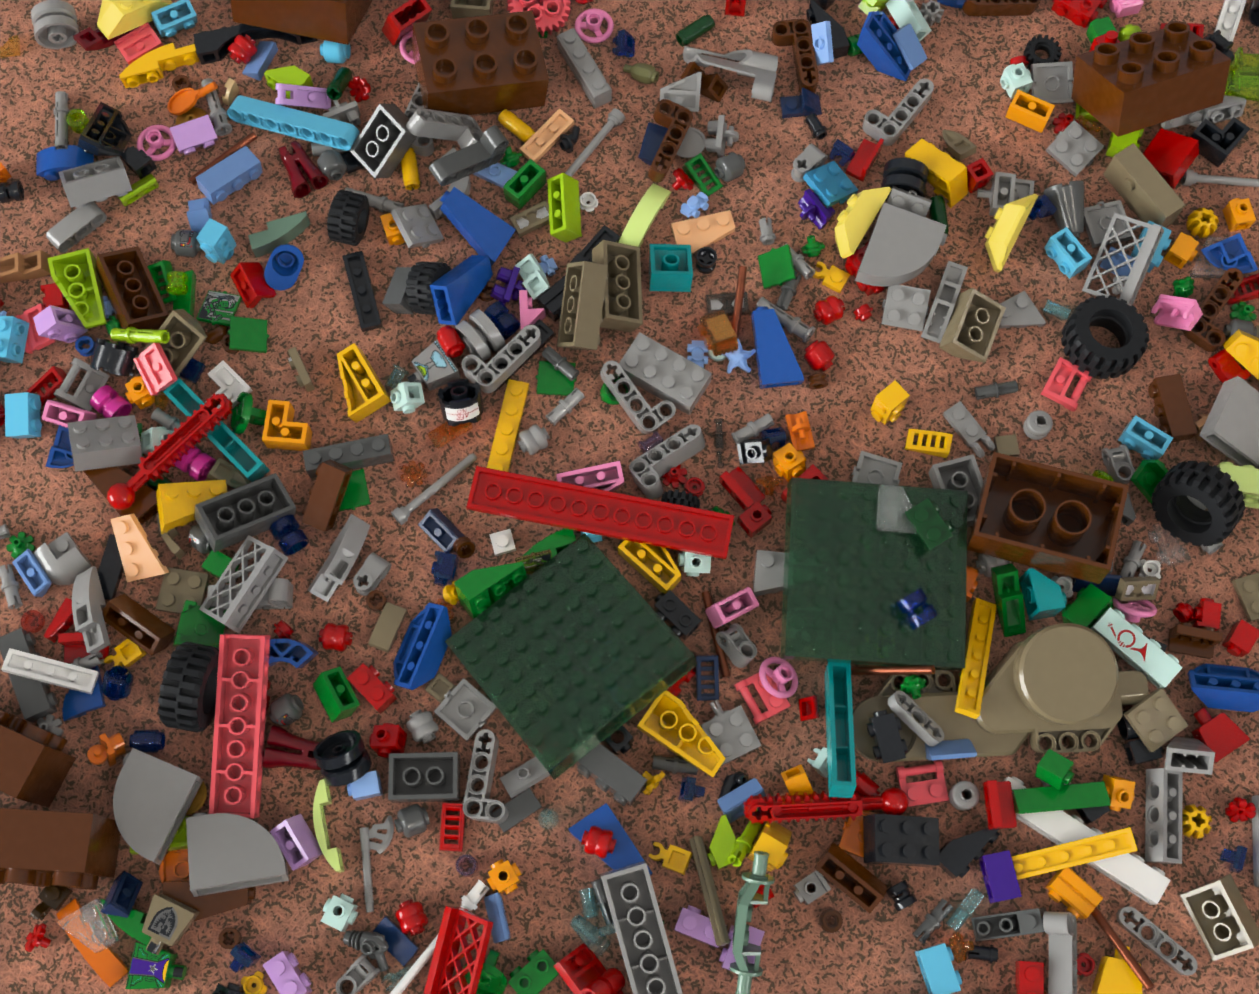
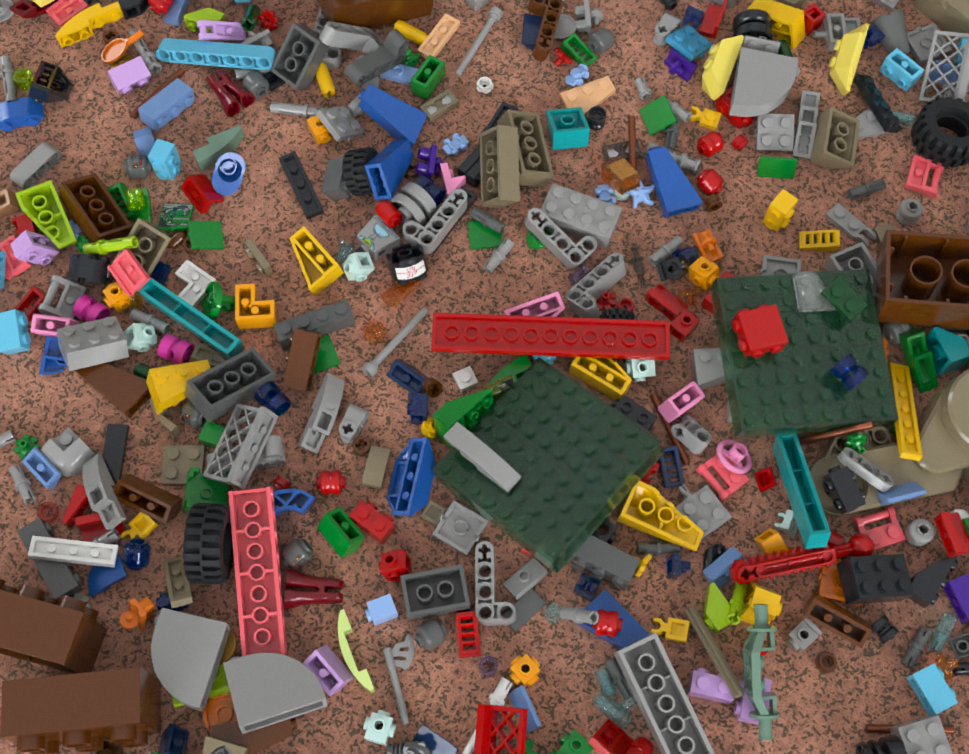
camera: 10 degrees left, 5 degrees down
light grey brick [58,156,132,208] -> none
blue bush [75,336,95,357] -> none
red gear [107,393,233,510] -> none
light nougat wing [111,513,169,583] -> none
lime slope [118,174,159,206] -> none
black brick [120,146,157,179] -> none
bright pink piece [137,125,176,161] -> none
tan tile [222,78,240,106] -> none
black wheel [313,730,372,786] -> none
black tyre [327,190,370,246] -> none
red piece [395,899,428,936] -> none
light grey piece [406,709,439,744] -> none
yellow plate [487,379,529,472] -> none
light aqua slope [515,254,550,300] -> none
light grey piece [517,424,550,455] -> none
lime brick [547,173,582,242] -> none
black plate [559,126,580,153] -> none
yellowish green slope [618,183,671,247] -> none
green plant [801,235,825,257] -> none
none -> dark tan plate [163,556,193,608]
none -> light grey slope [443,422,521,492]
none -> light grey pin [560,606,599,625]
none -> clear blue tile [573,573,601,602]
none -> red brick [732,304,789,358]
none -> green slope [757,156,797,179]
none -> black plate [853,74,902,133]

